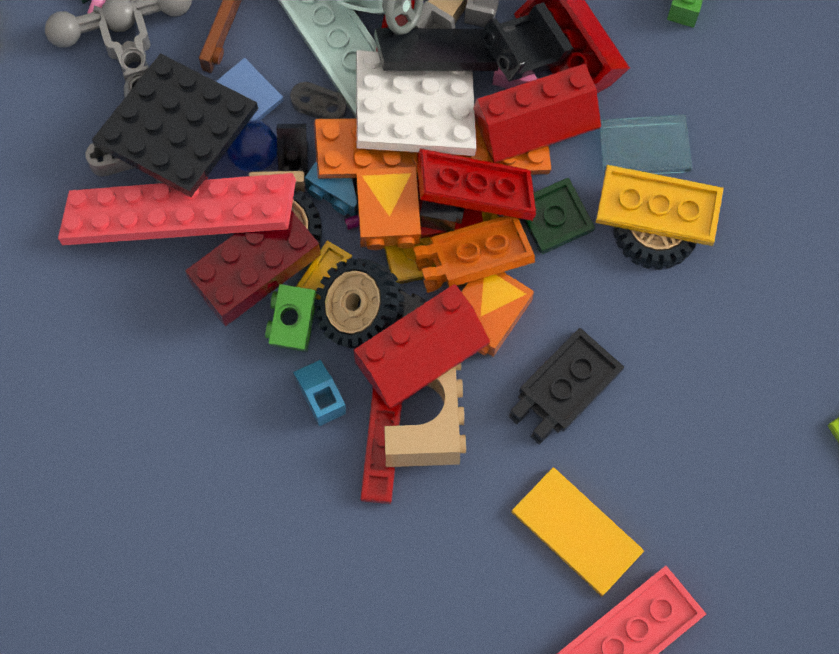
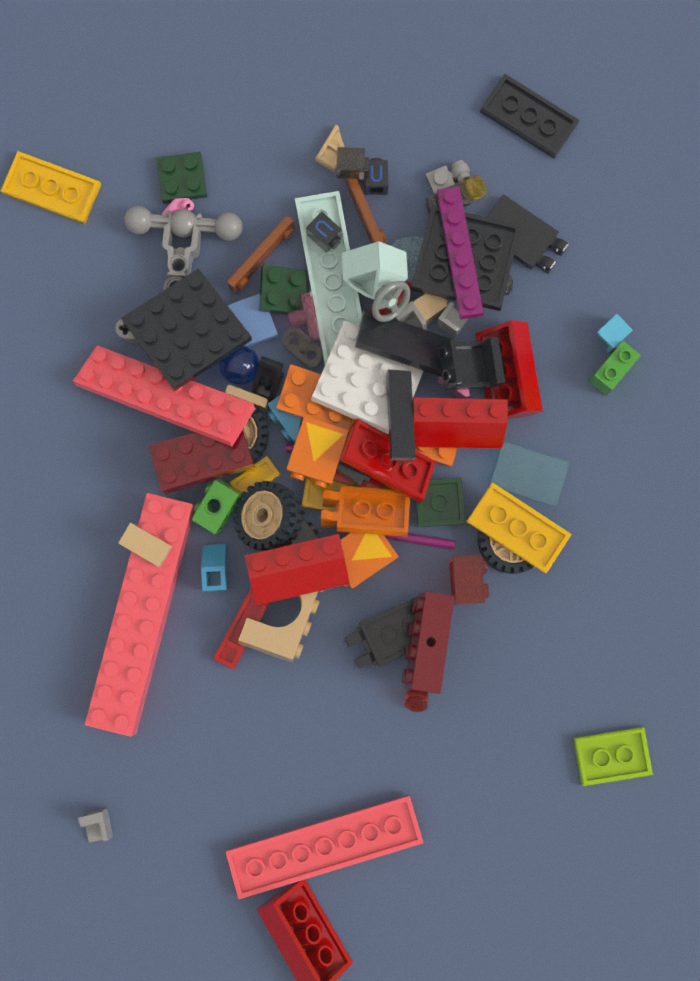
camera: 25 degrees right, 10 degrees up
yellow tile [511,467,645,597] -> none
none -> coral brick [85,493,195,737]
none -> tan tile [118,523,172,567]
none -> dark green plate [259,264,307,317]
none -> clear pink tile [288,291,320,340]
none -> magenta bar [385,533,455,550]
none -> black tile [386,369,416,461]
none -> dark red brick [402,592,455,694]
none -> clear red tile [404,690,429,712]
none -> clear red brick [448,555,489,605]

